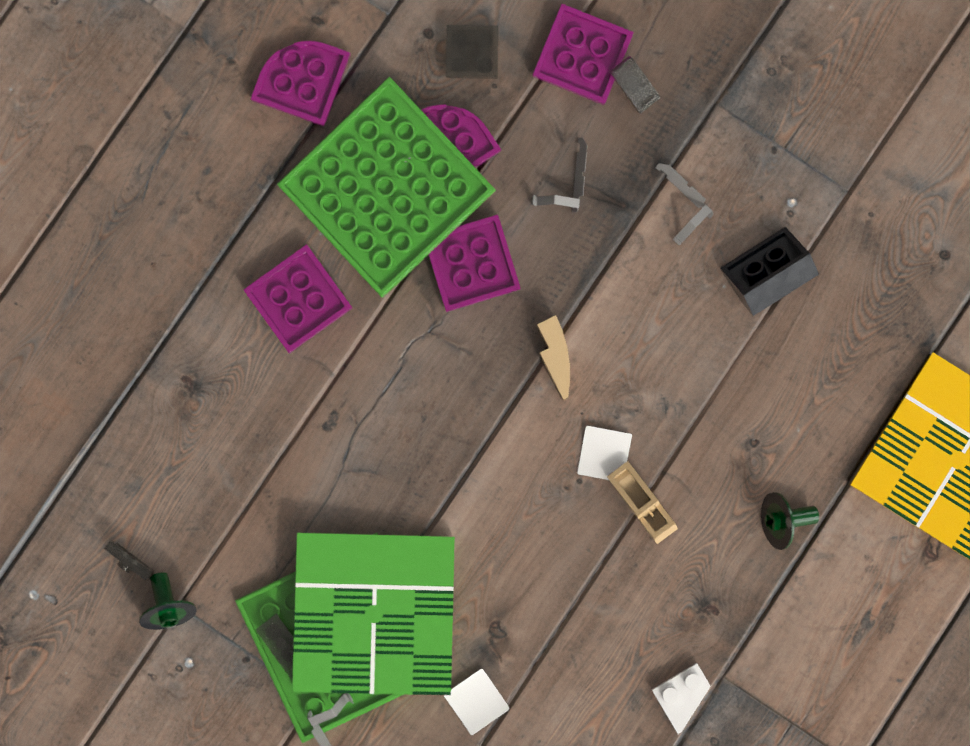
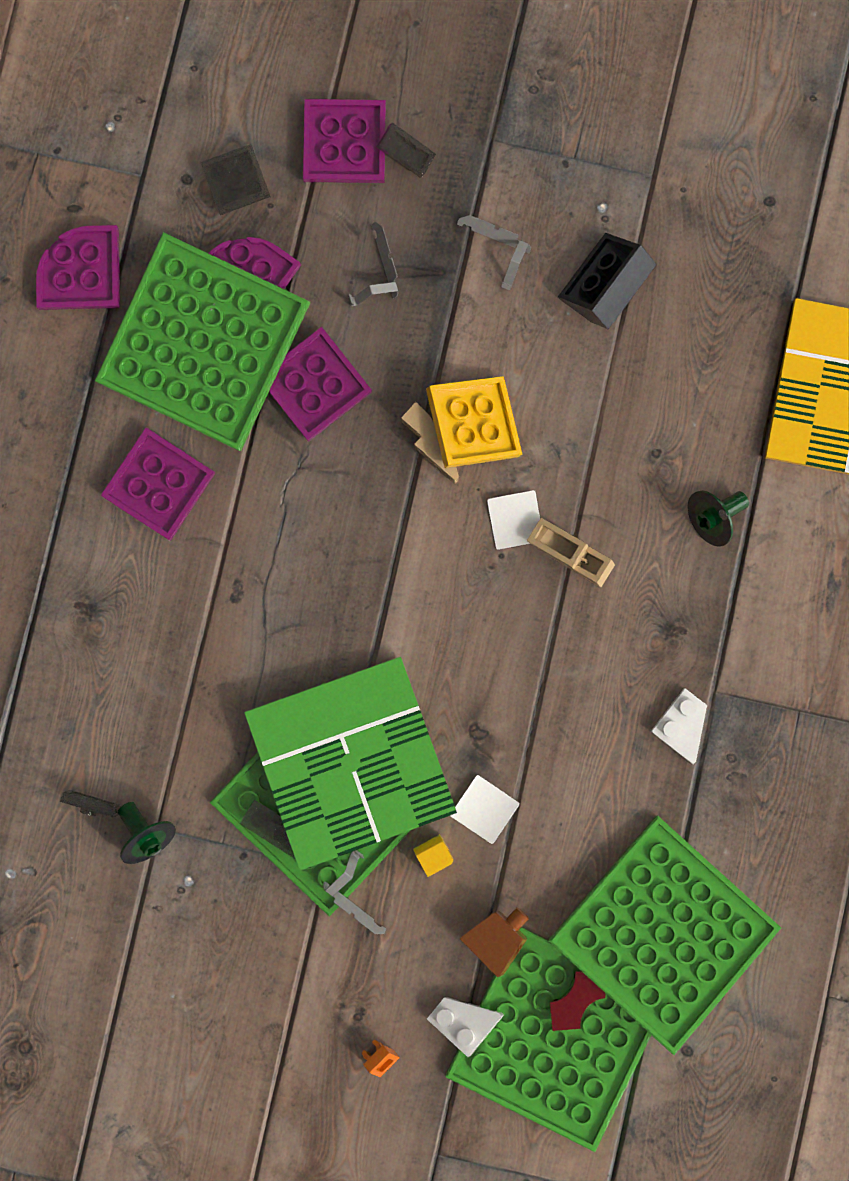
camera: 20 degrees left, 0 degrees up
none -> yellow piece [413,834,453,877]
none -> yellow plate [426,376,522,468]

